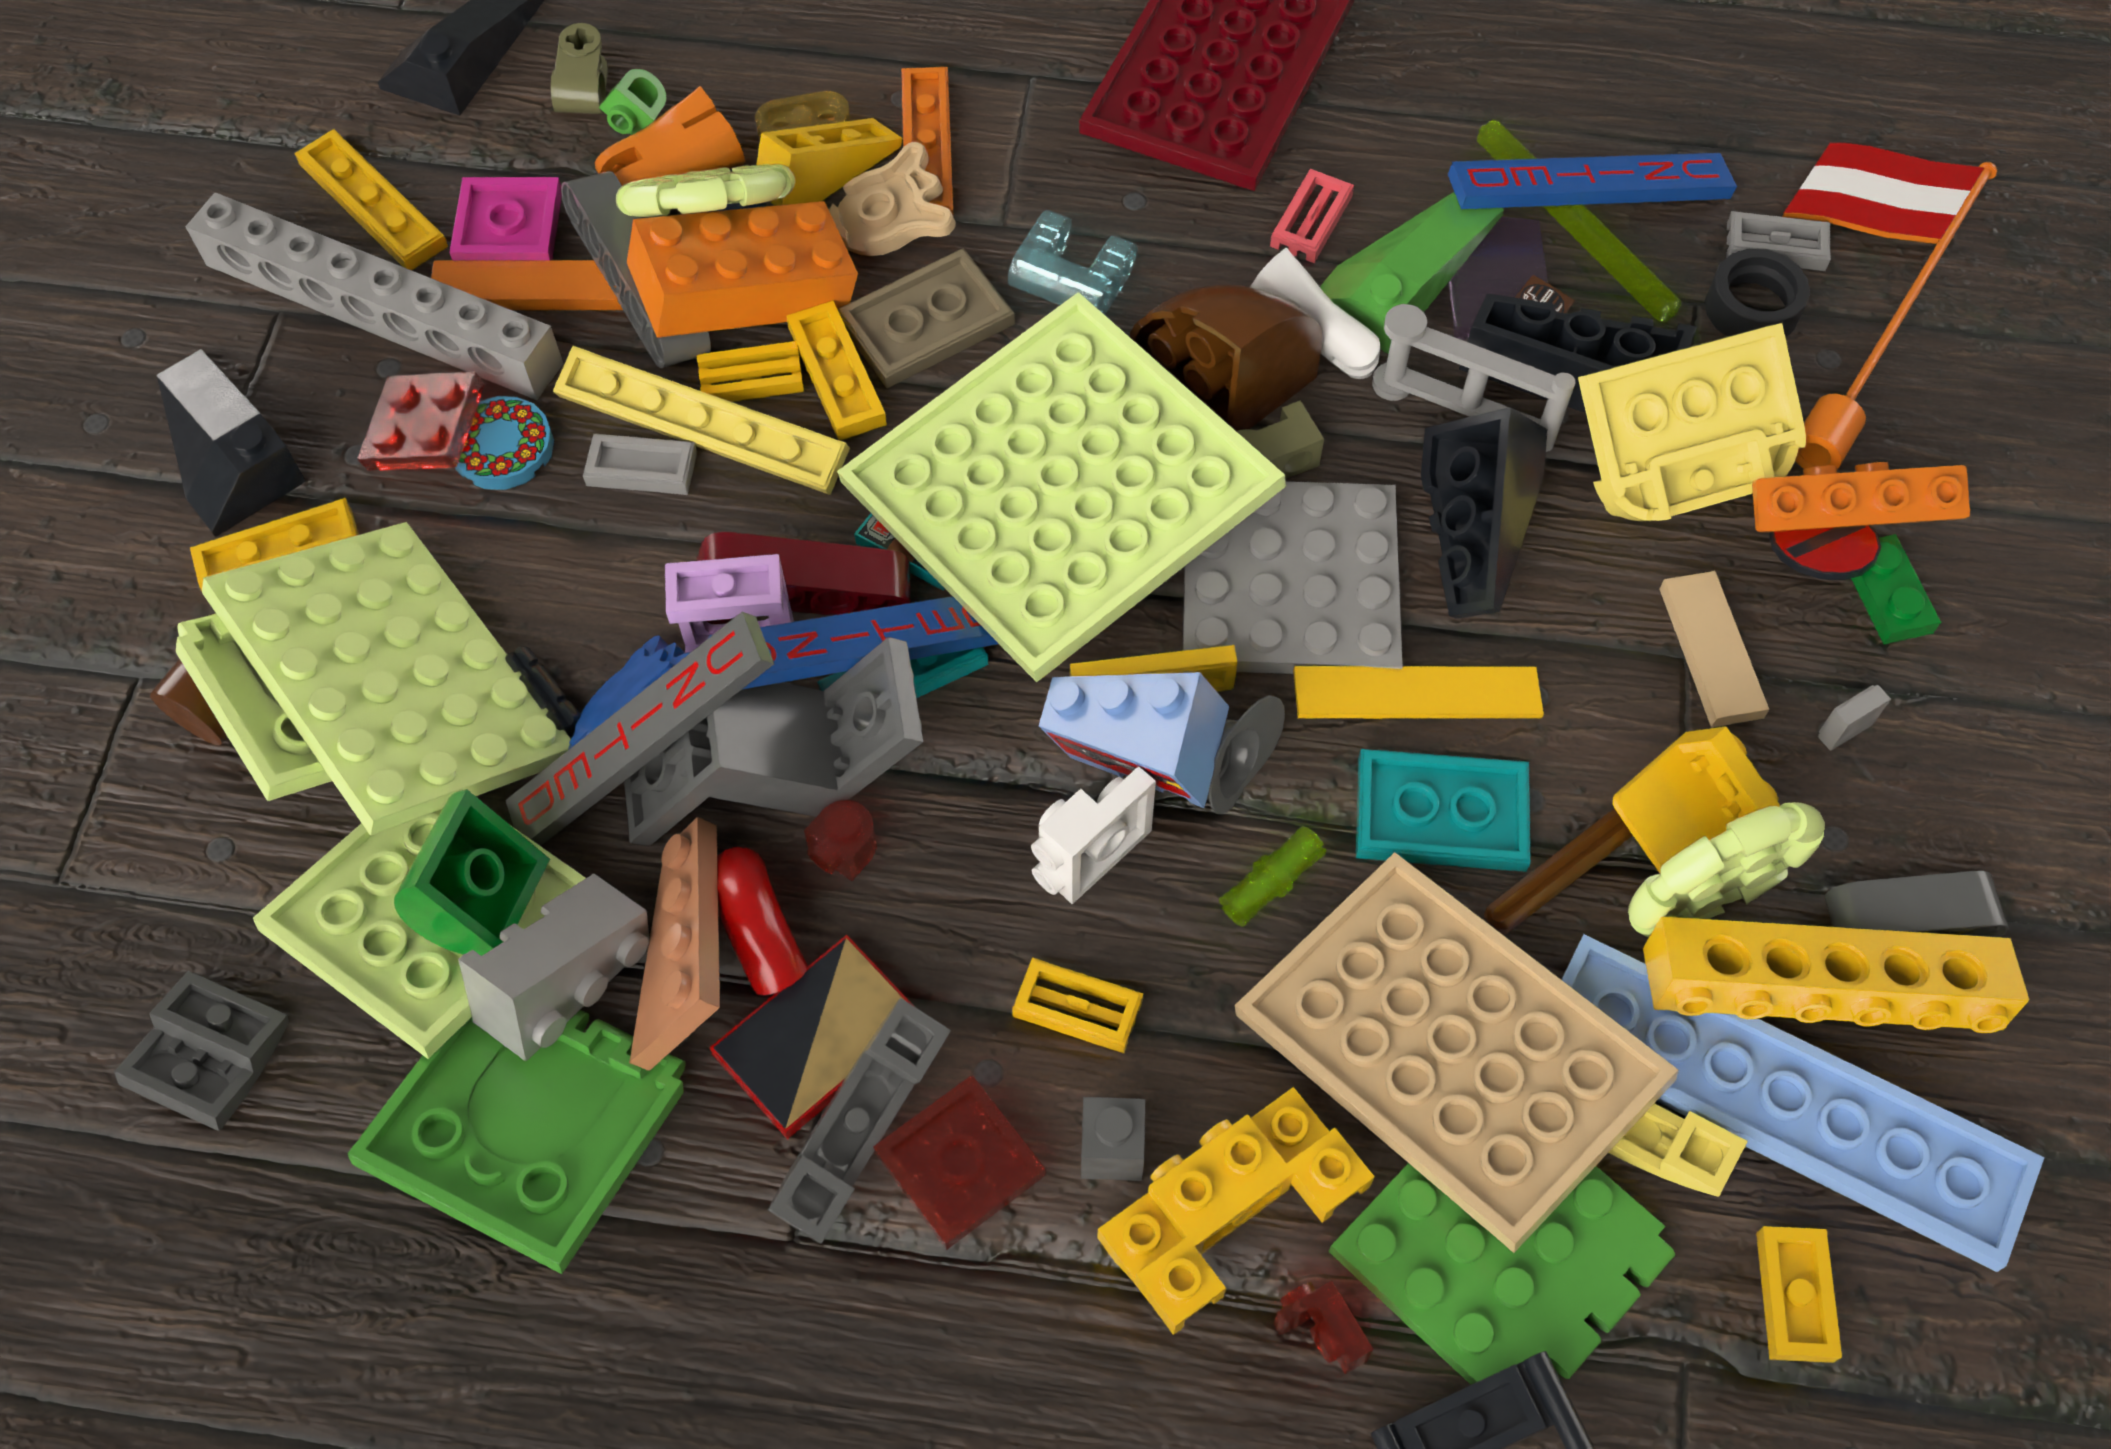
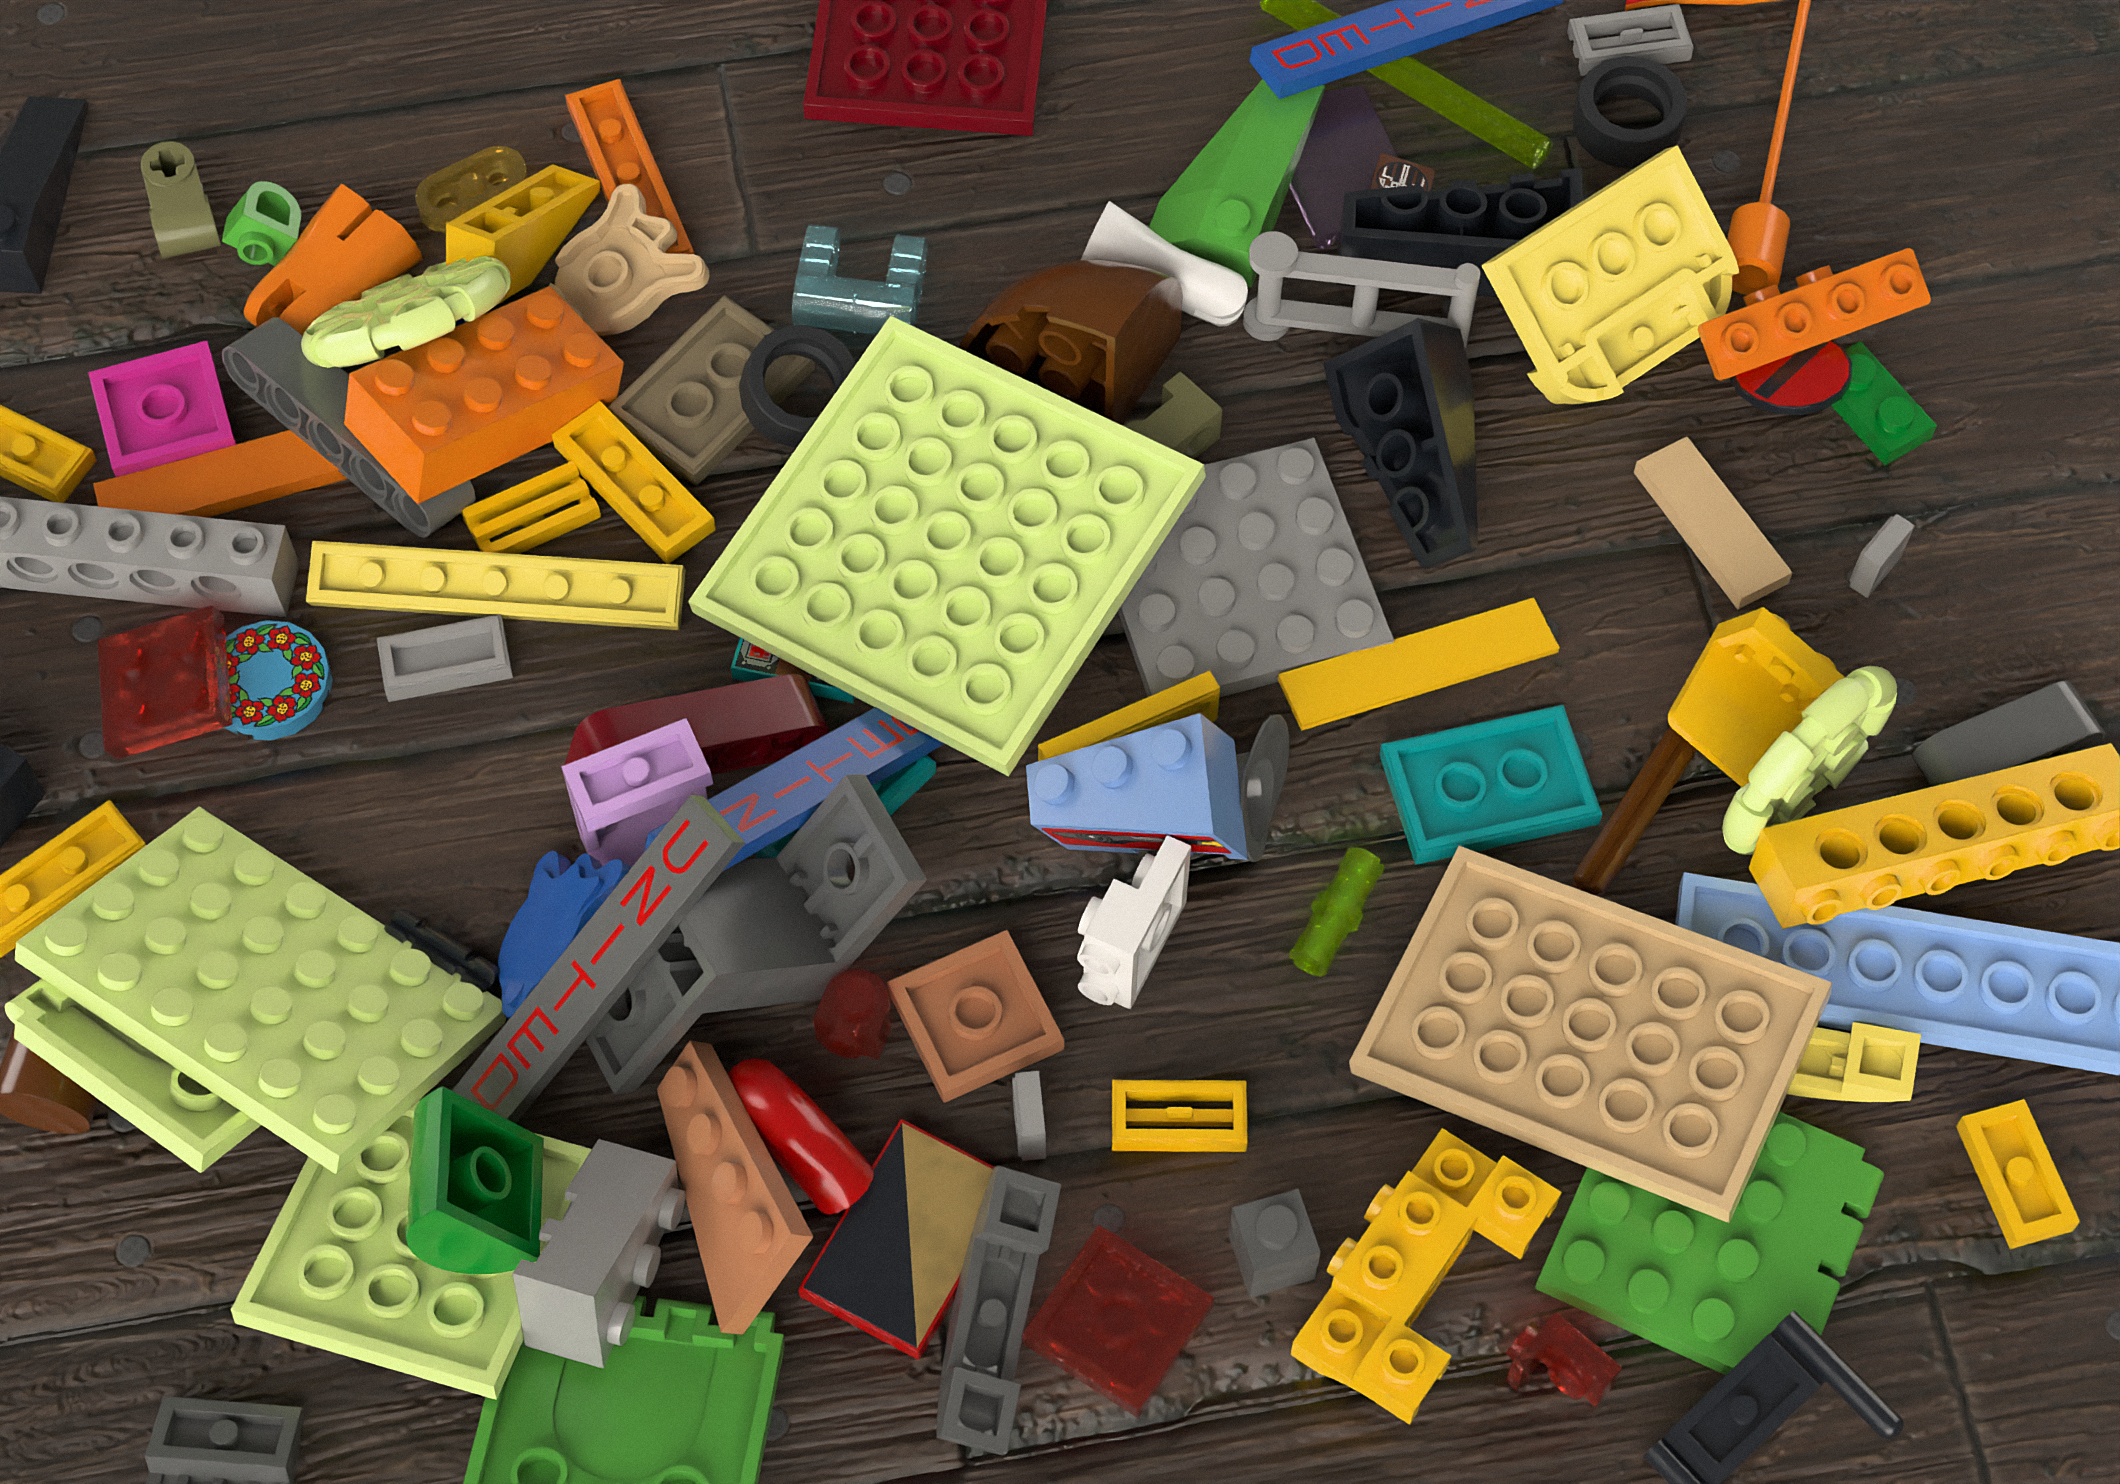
camera: 20 degrees left, 0 degrees up
coral tile [1270,169,1354,263] -> none
none -> black tyre [739,325,856,447]
none -> nougat plate [887,930,1064,1103]
none -> light grey tile [1012,1071,1046,1161]

